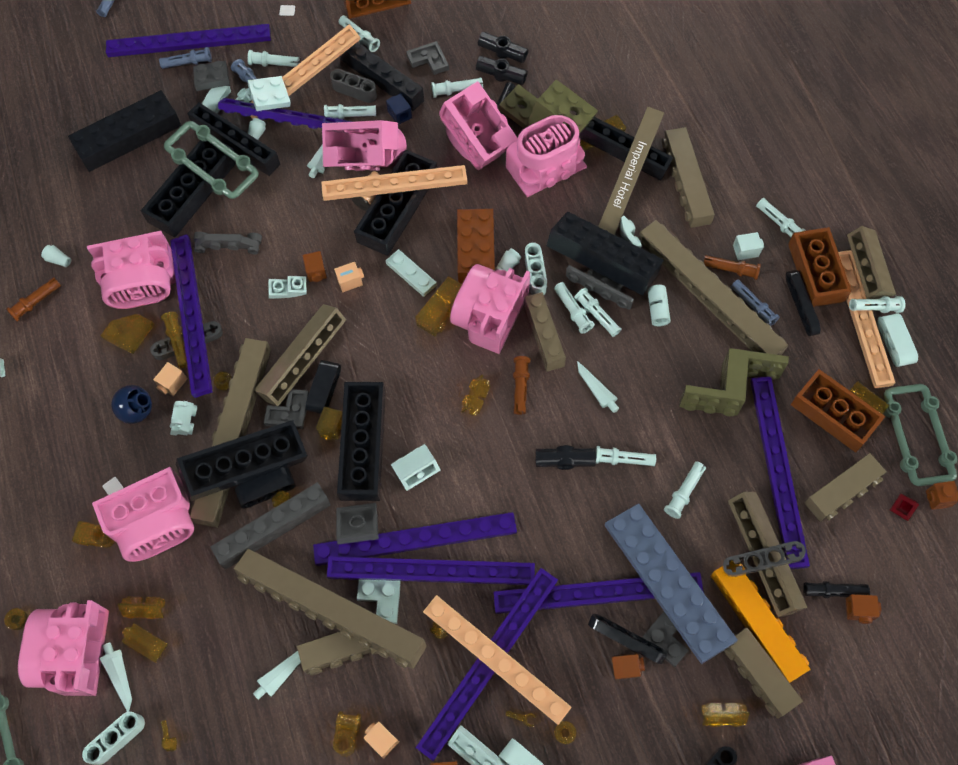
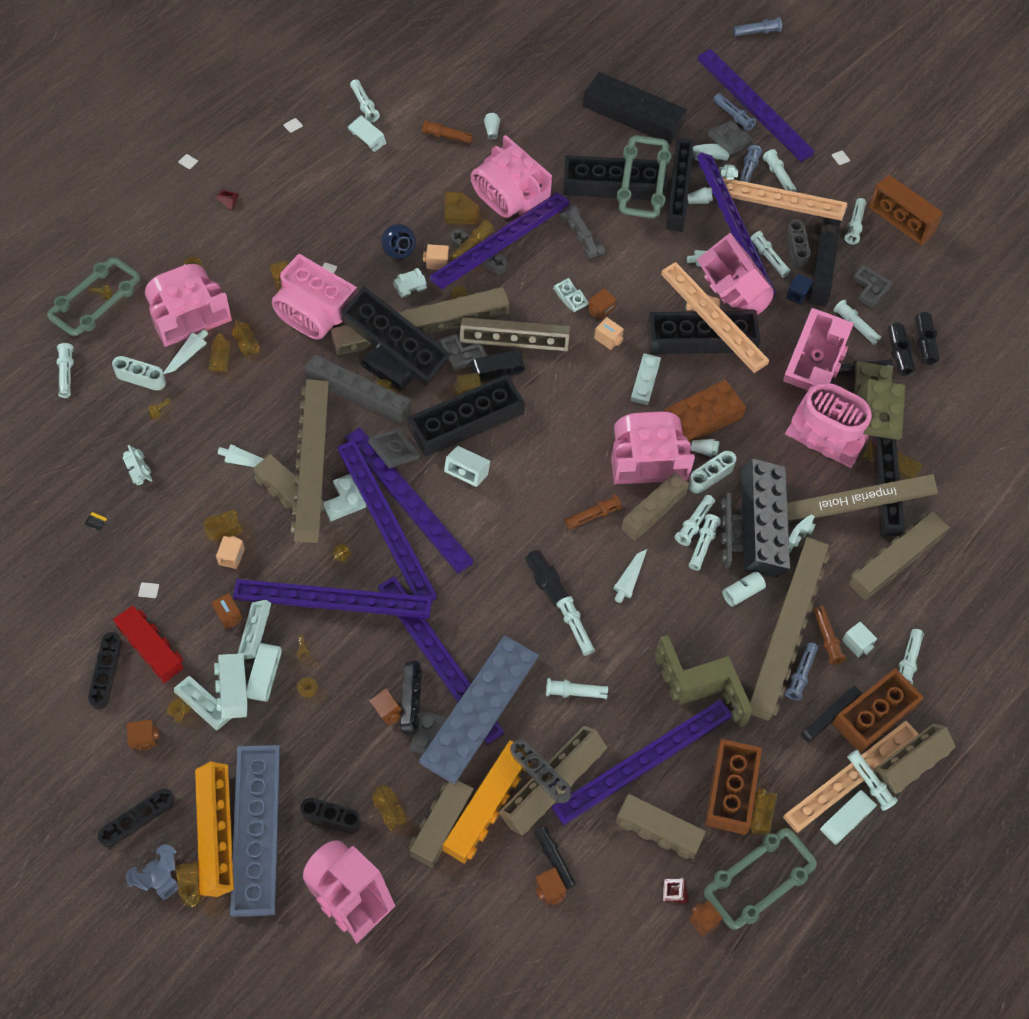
camera: 55 degrees right, 5 degrees down
light aqua plate [248,76,291,111] -> none
clear yellow brick [416,276,462,336] -> none
light nougat plate [423,595,572,725] -> none
clear yellow hinge [461,375,491,416] -> none

